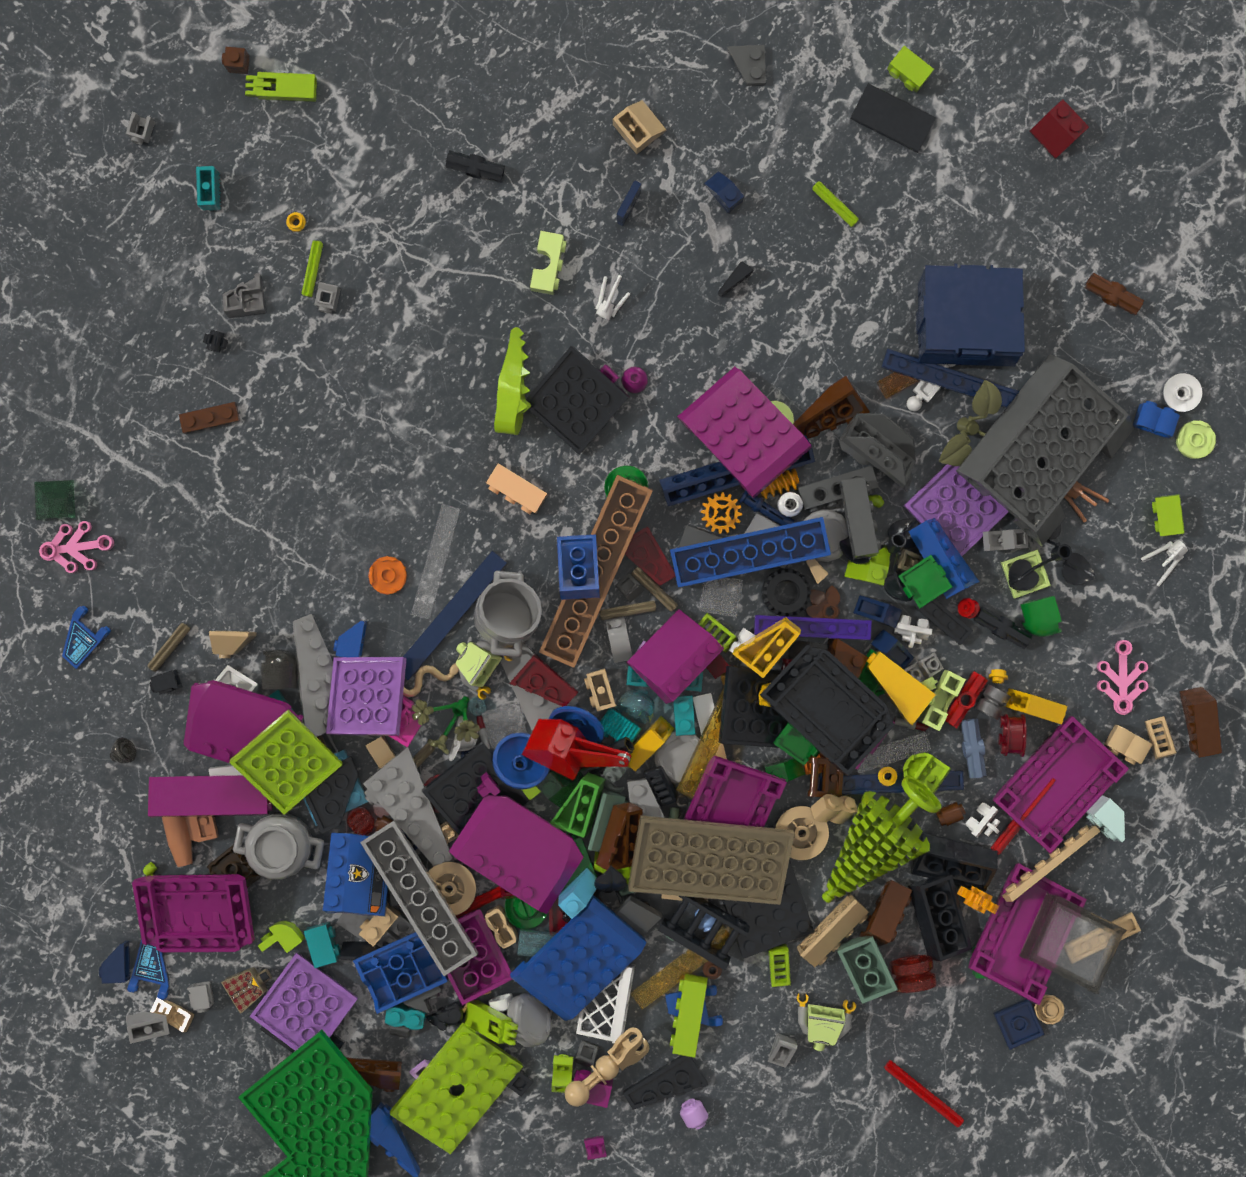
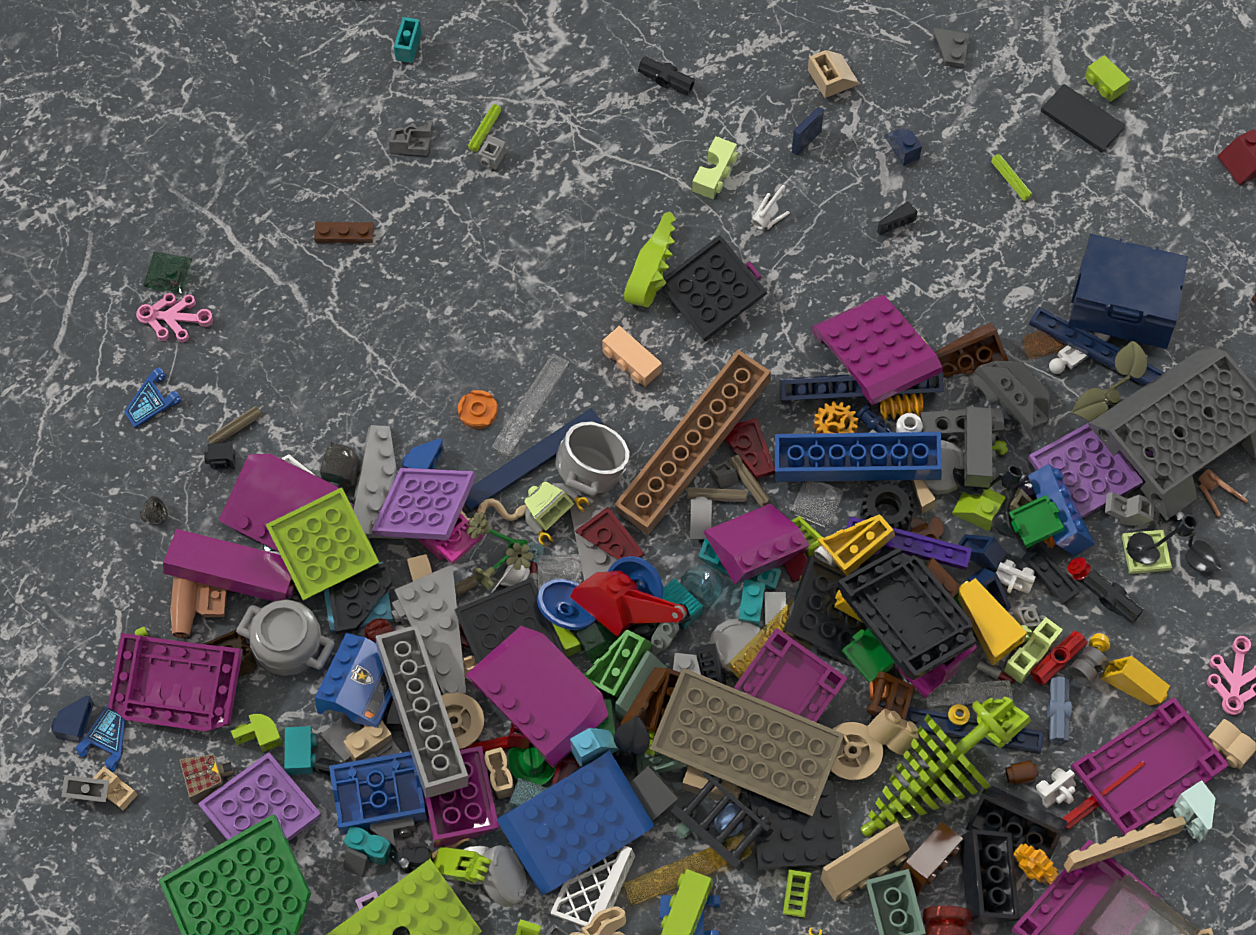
camera: 15 degrees right, 25 degrees down
light grey window [187,981,214,1013] -> none
black gear [203,330,228,353] -> none
tan slope [209,631,257,658] -> none
yellow plate [286,212,306,232] -> none
reddish brown wedge [346,1057,402,1092] -> none
magenta tile [477,772,500,797] -> none
blue slope [557,534,600,600] -> none
tan brick [584,668,616,712] -> none
magenta brick [621,367,648,393] -> none
yellow slope [627,716,675,771] -> none
reddish brown plate [703,961,722,979] -> none
green slope [763,758,805,782] -> none
dark red wheel [998,714,1027,757] -> none
green brick [1020,596,1062,637] -> none

